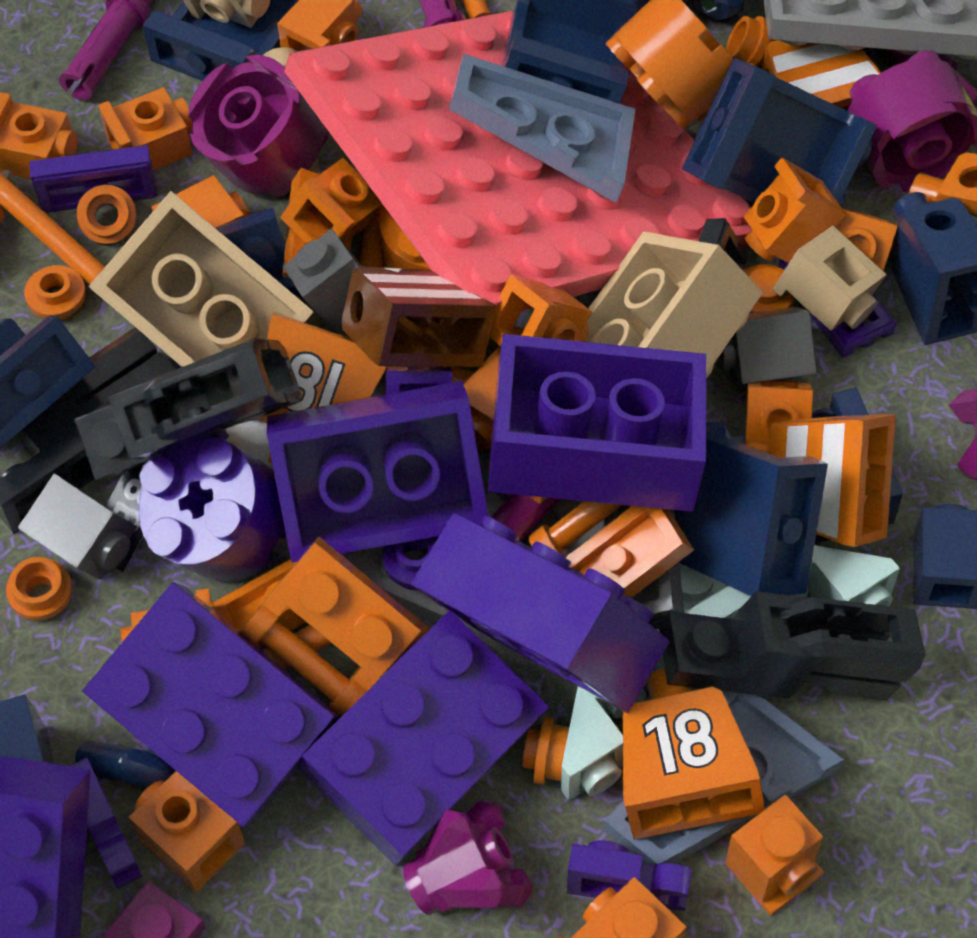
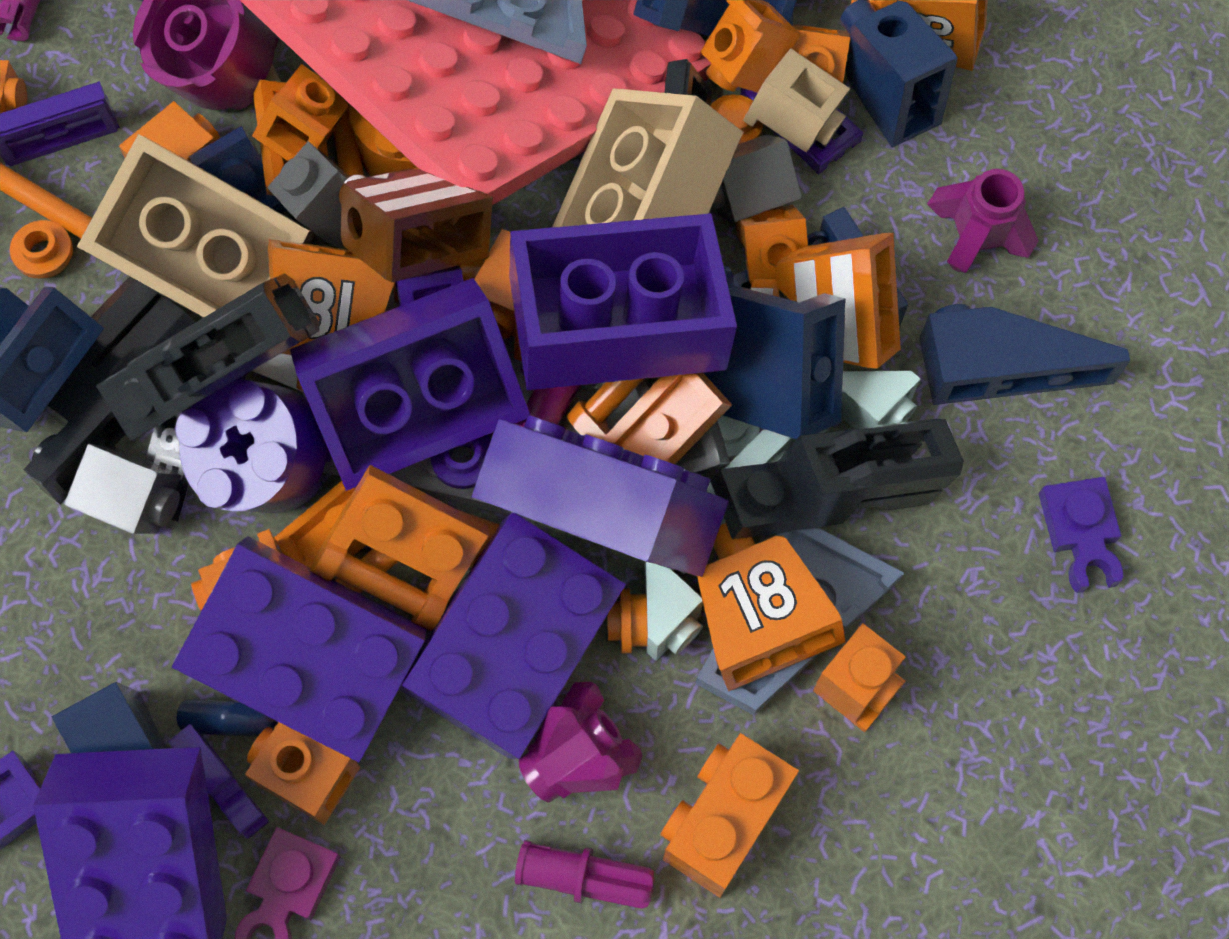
camera: 15 degrees left, 10 degrees up
orange plate [6,557,73,621] -> none
orange plate [76,185,137,245] -> none
orange brick [98,87,193,170] -> none
orange brick [490,274,592,346] -> none
dark purple plate [567,840,692,911] -> none

